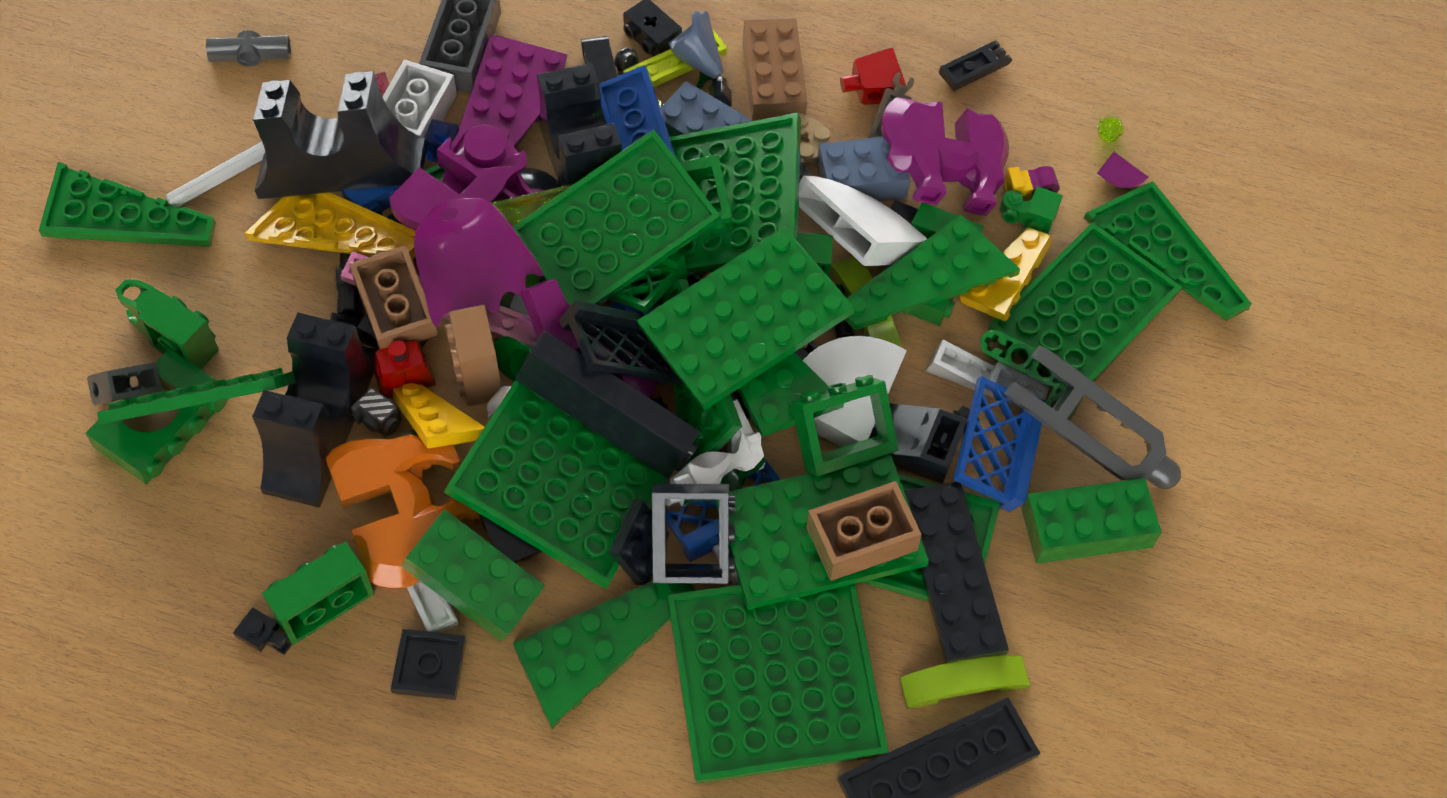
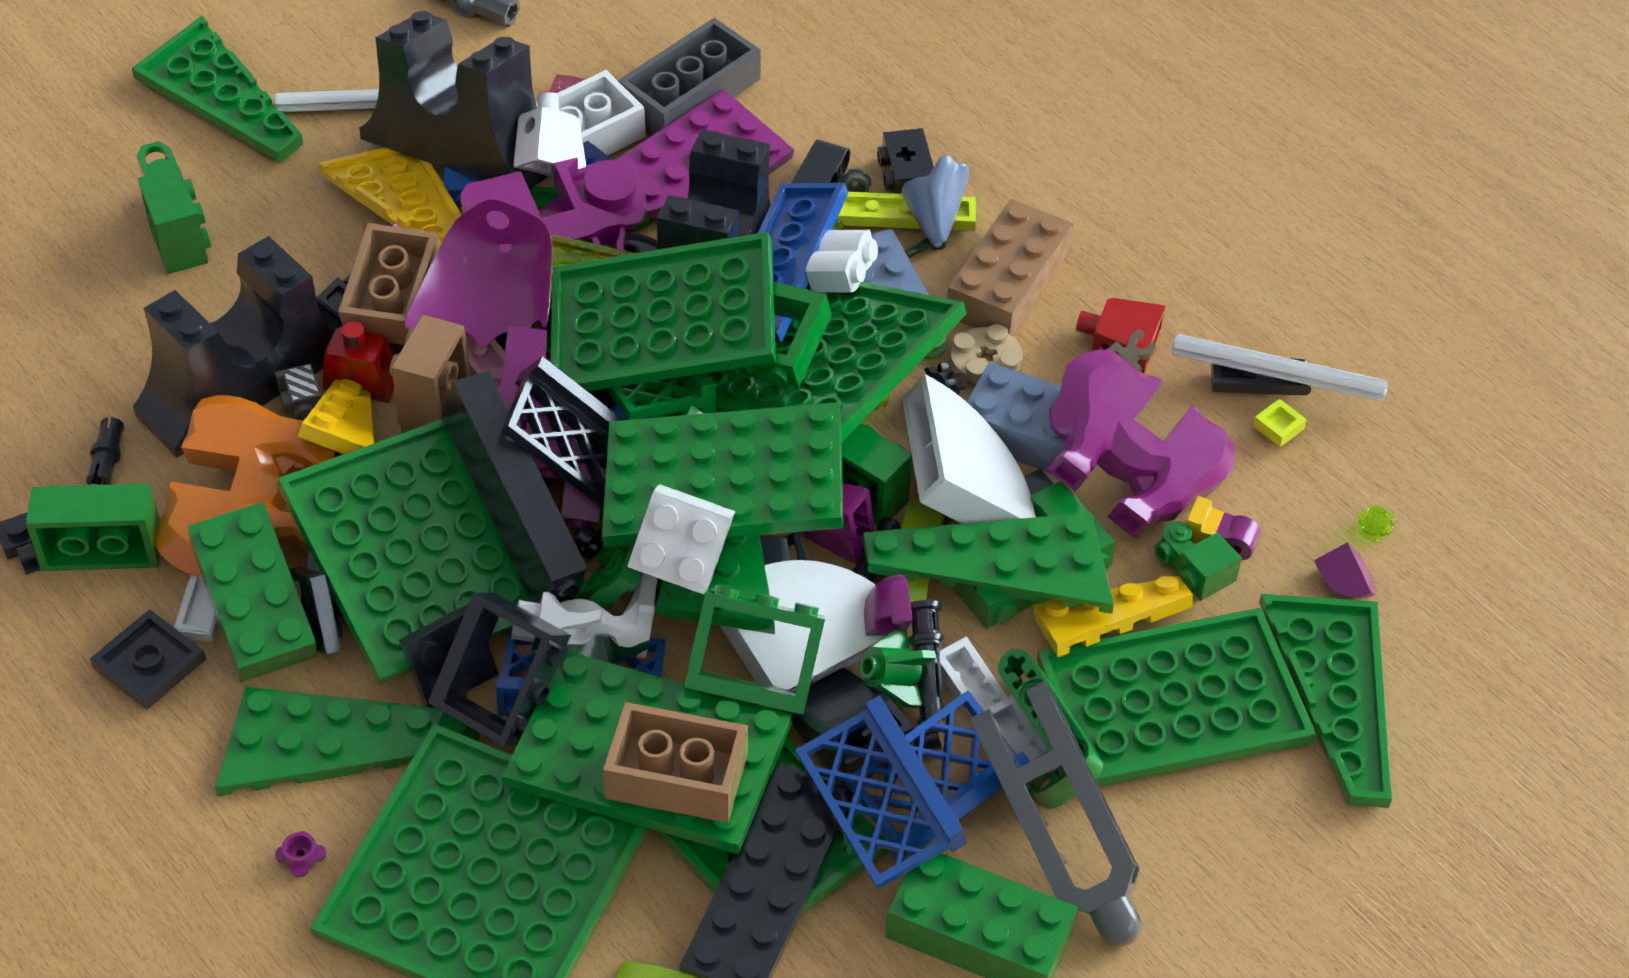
camera: 35 degrees right, 10 degrees down
green arch [85,348,228,485] -> none
dark grey torso [87,362,162,405] -> none
green plate [97,368,296,424] -> none
black piece [709,74,732,107] -> none
none -> black pin [86,417,125,485]
none -> magenta plate [275,831,326,877]
none -> black wing [289,566,343,655]
none -> white torso [514,92,586,177]
none -> white brick [627,484,735,594]
none -> blue fence [795,695,967,889]
none -> white brick [806,230,878,292]
none -> green brick [860,630,936,708]
none -> magenta brick [864,574,912,636]
none -> black pin [909,600,945,723]
none -> white axle [1172,334,1388,401]
none -> neon yellow plate [1253,399,1307,447]

